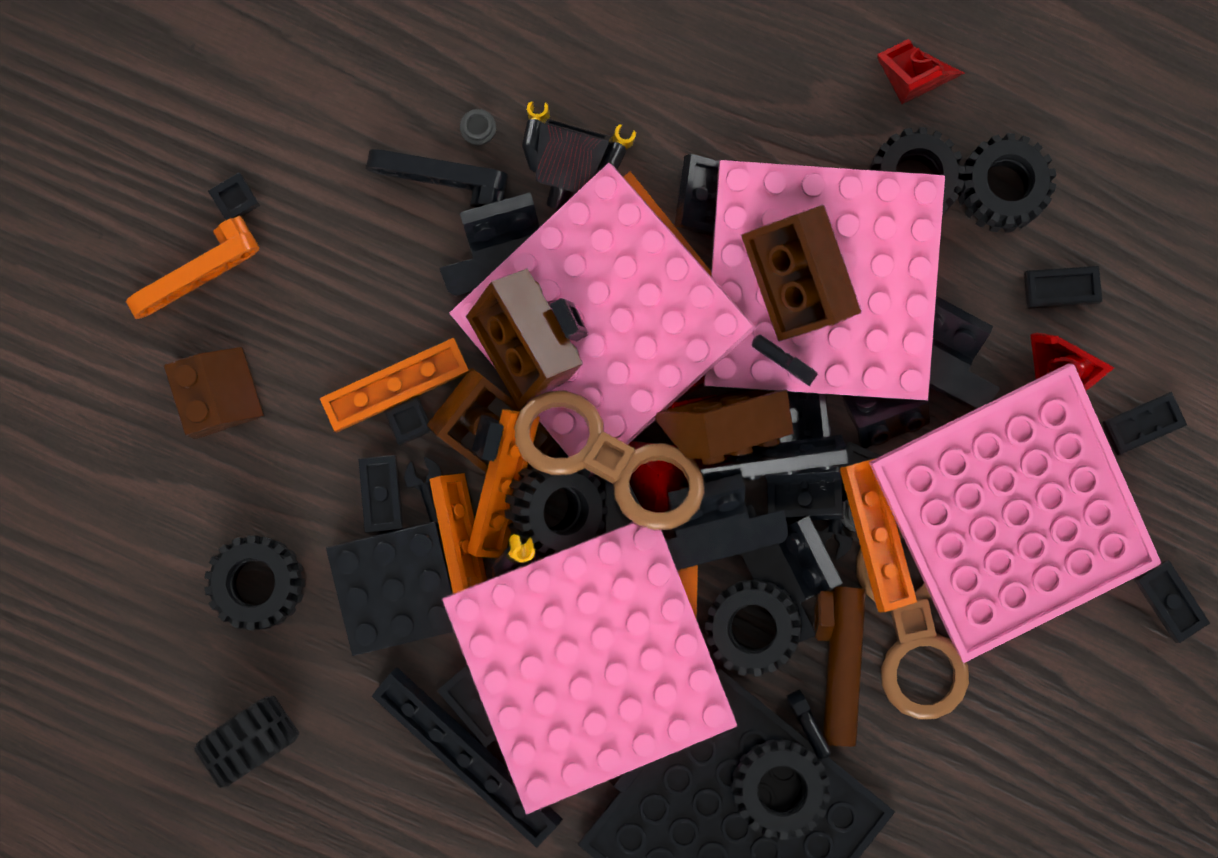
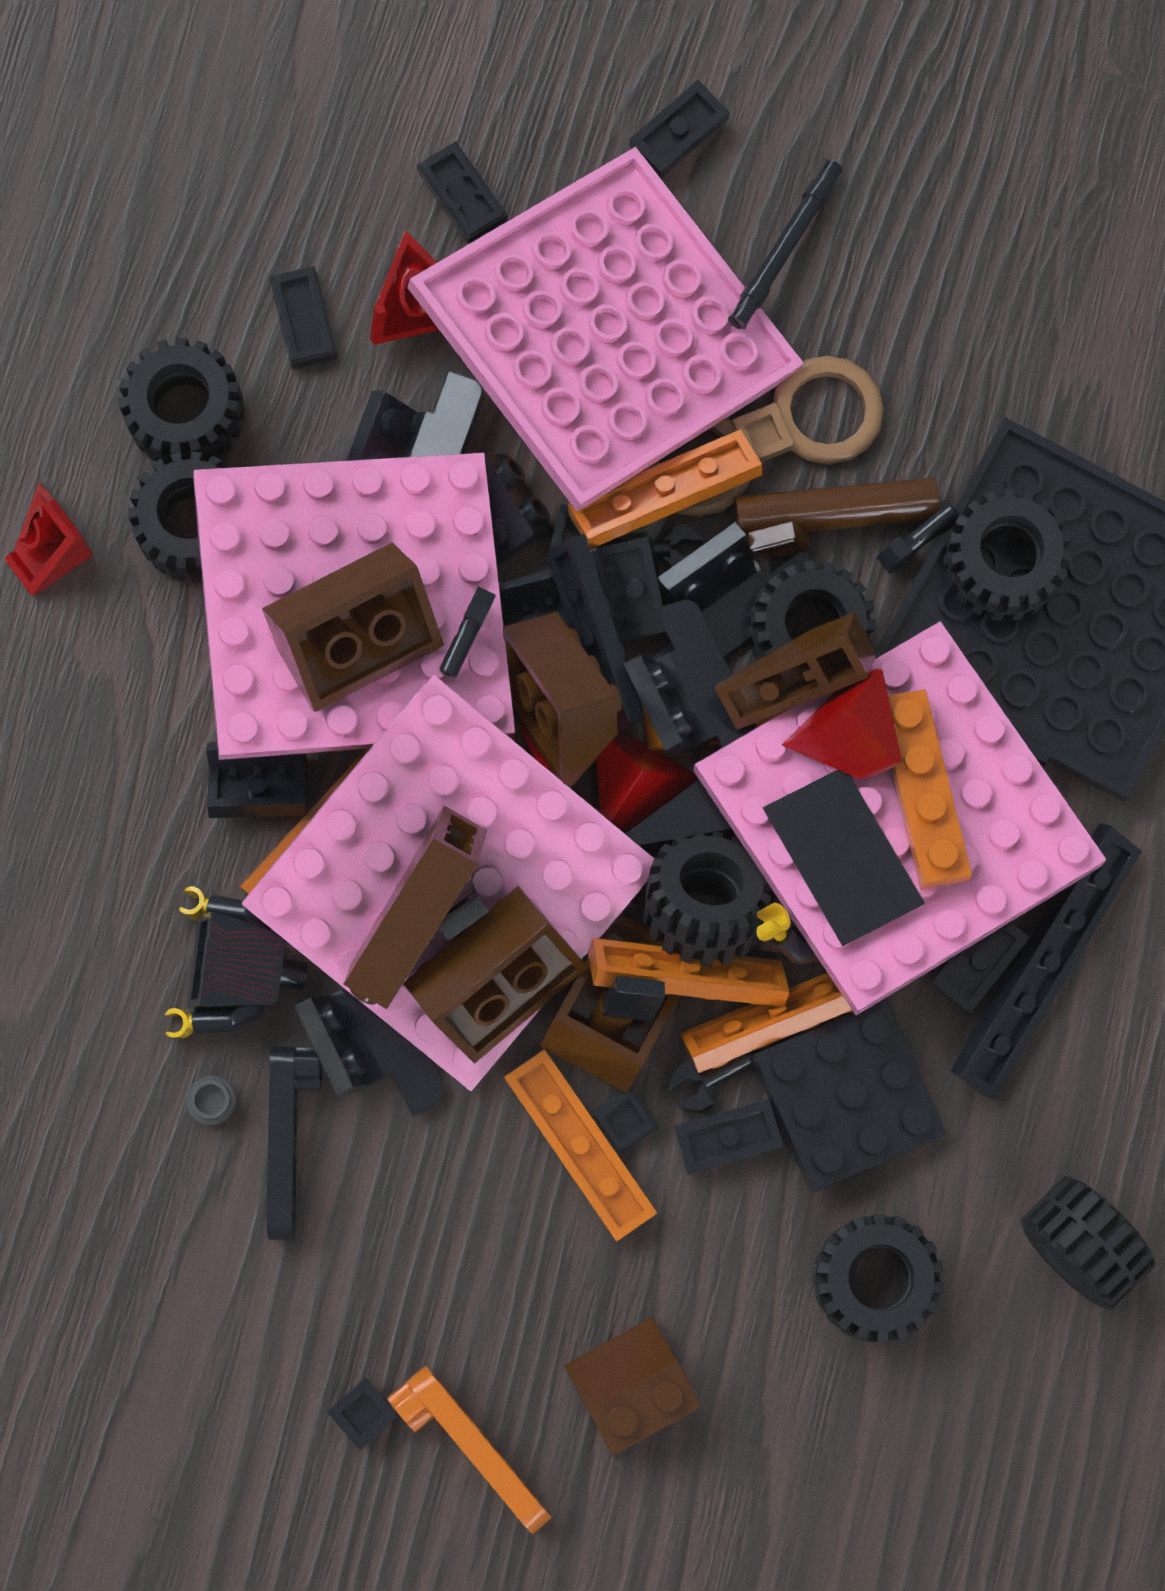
camera: 100 degrees left, 5 degrees down
medium nougat bar [514,391,704,530] -> none
none -> reddish brown slope [343,806,487,1009]
none -> reddish brown slope [715,612,876,730]
none -> black piece [728,160,843,330]
none -> black sticker [762,770,925,947]
none -> red slope [781,669,902,780]
none -> orange plate [888,689,972,890]

